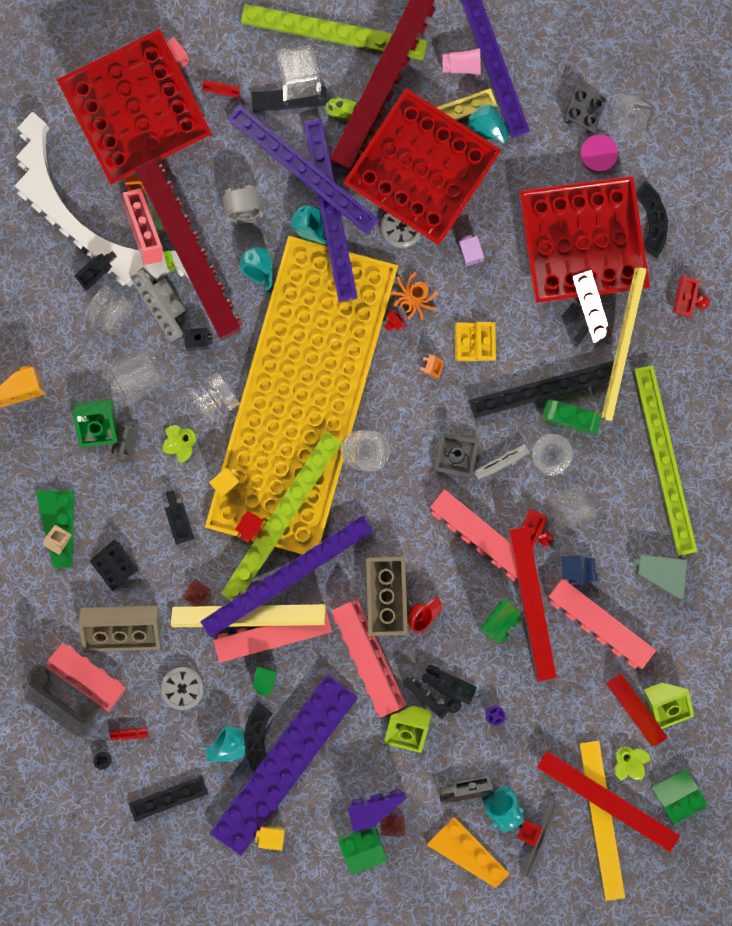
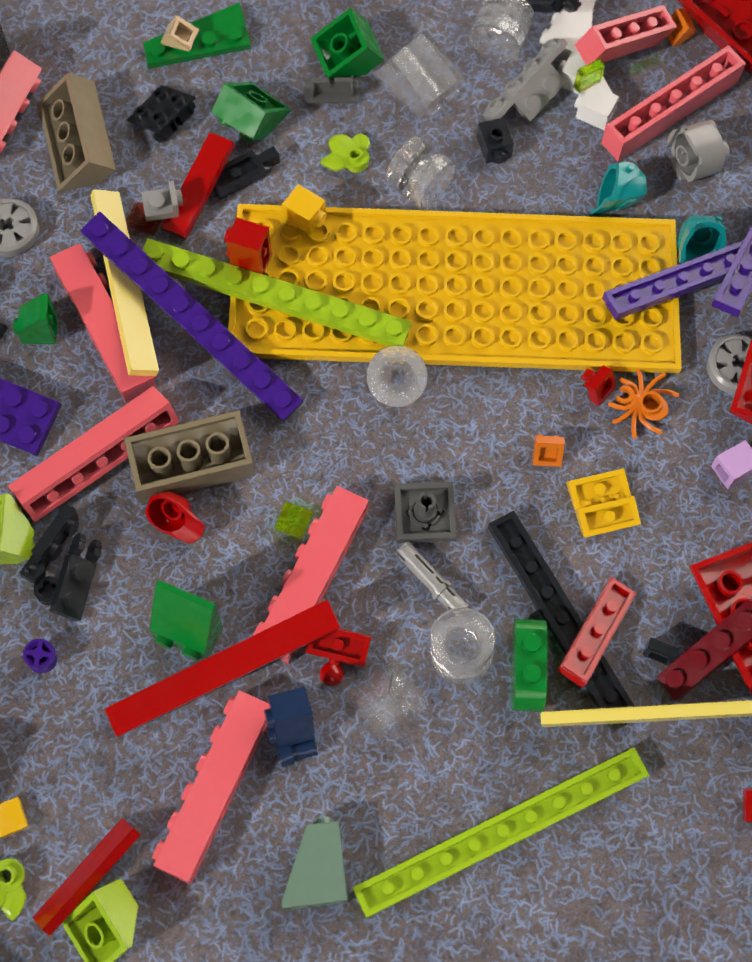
camera: 70 degrees right, 15 degrees down
dark red brick [135,159,243,341] -> none
none -> light grey bracket [141,180,183,222]
none -> red tile [160,132,235,240]
none -> green slope [211,82,292,142]
none -> clear neon green tile [274,501,313,540]
none -> tile [556,576,636,688]
none -> coral brick [601,45,746,162]

